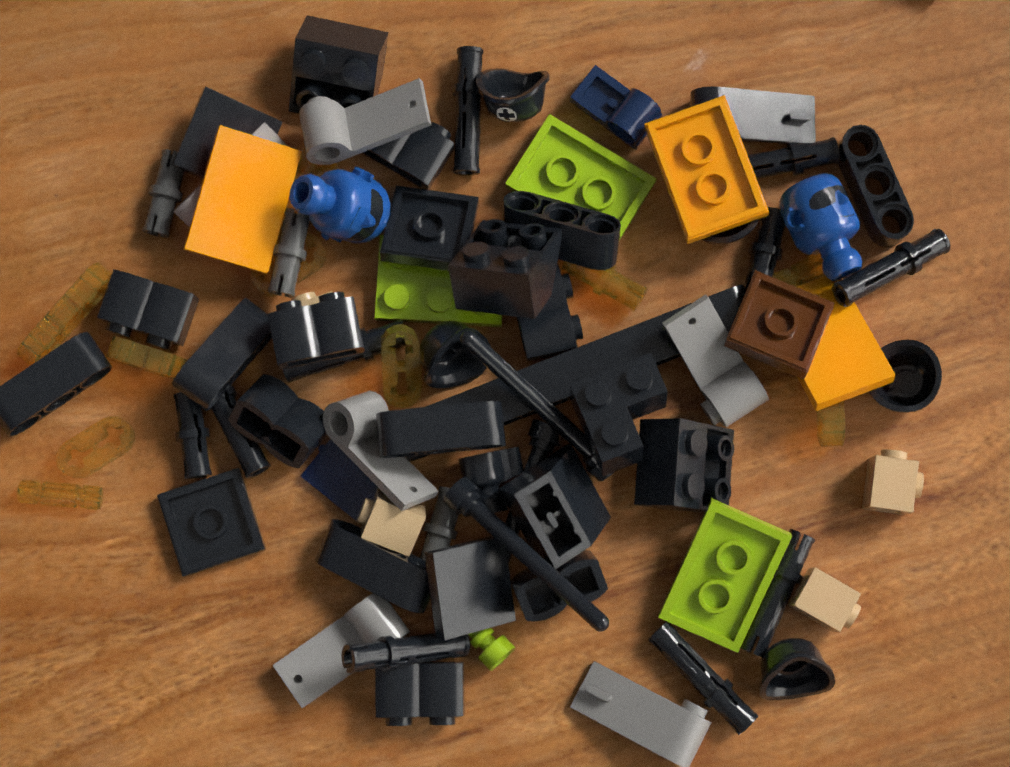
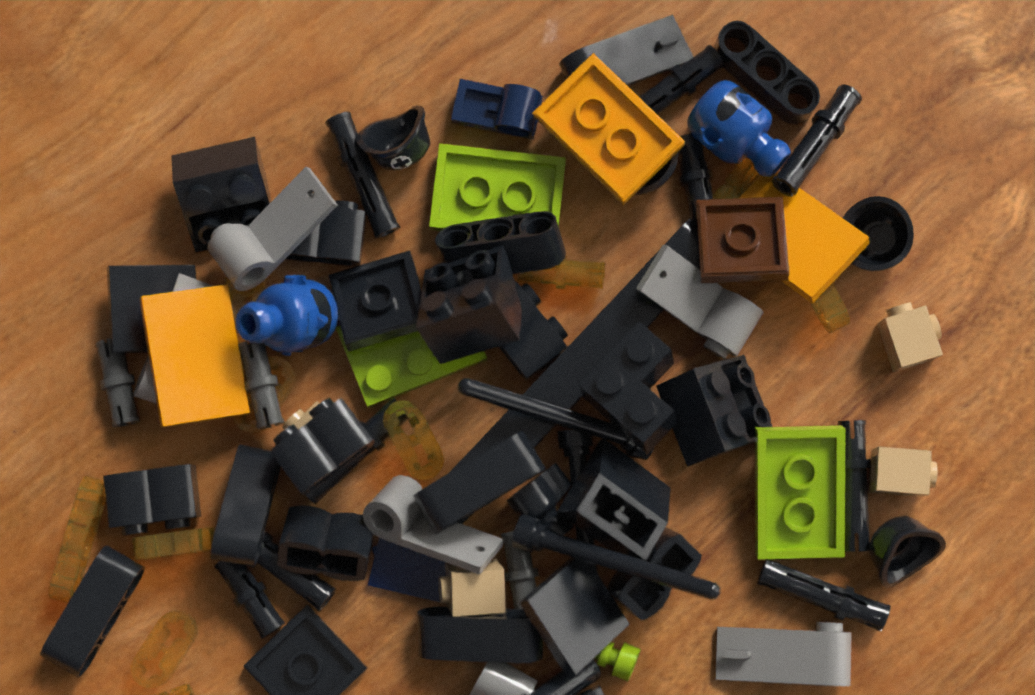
camera: 25 degrees left, 0 degrees up
black helmet [419,320,491,388] -> none

